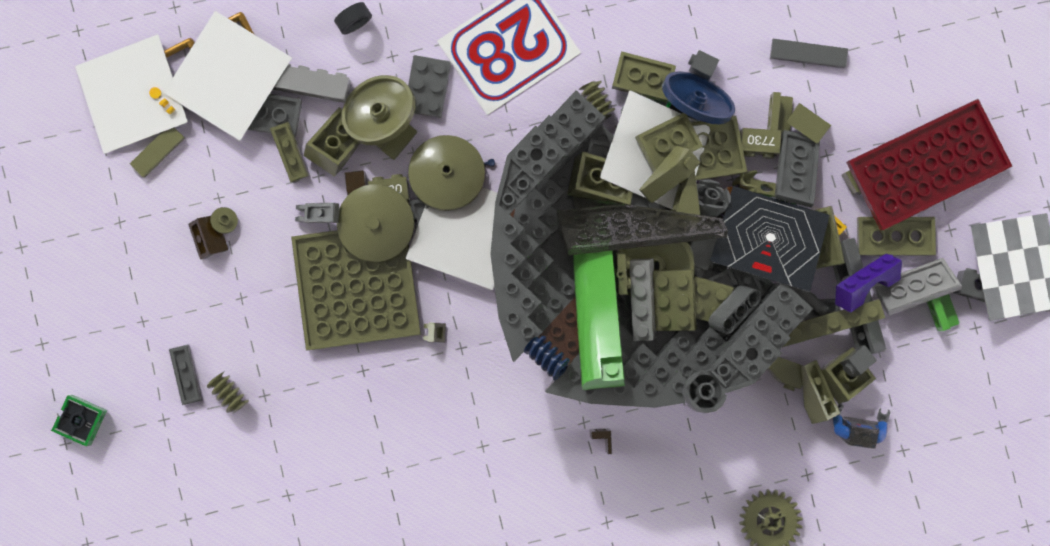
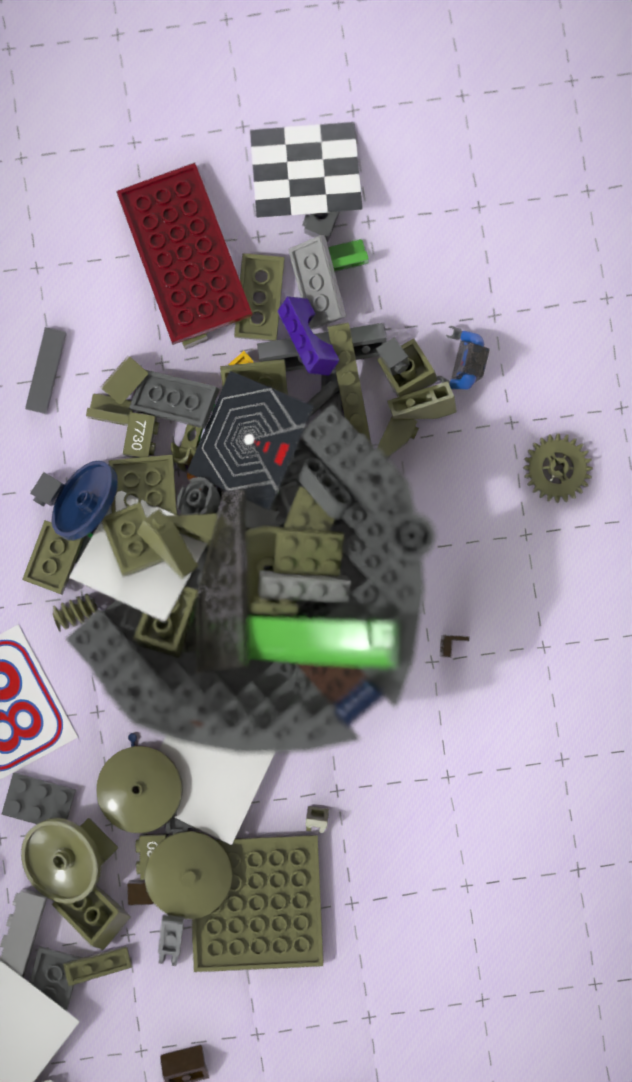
camera: 85 degrees left, 0 degrees up
olive piece [207,371,249,414] -> none
olive piece [210,207,238,234] -> none

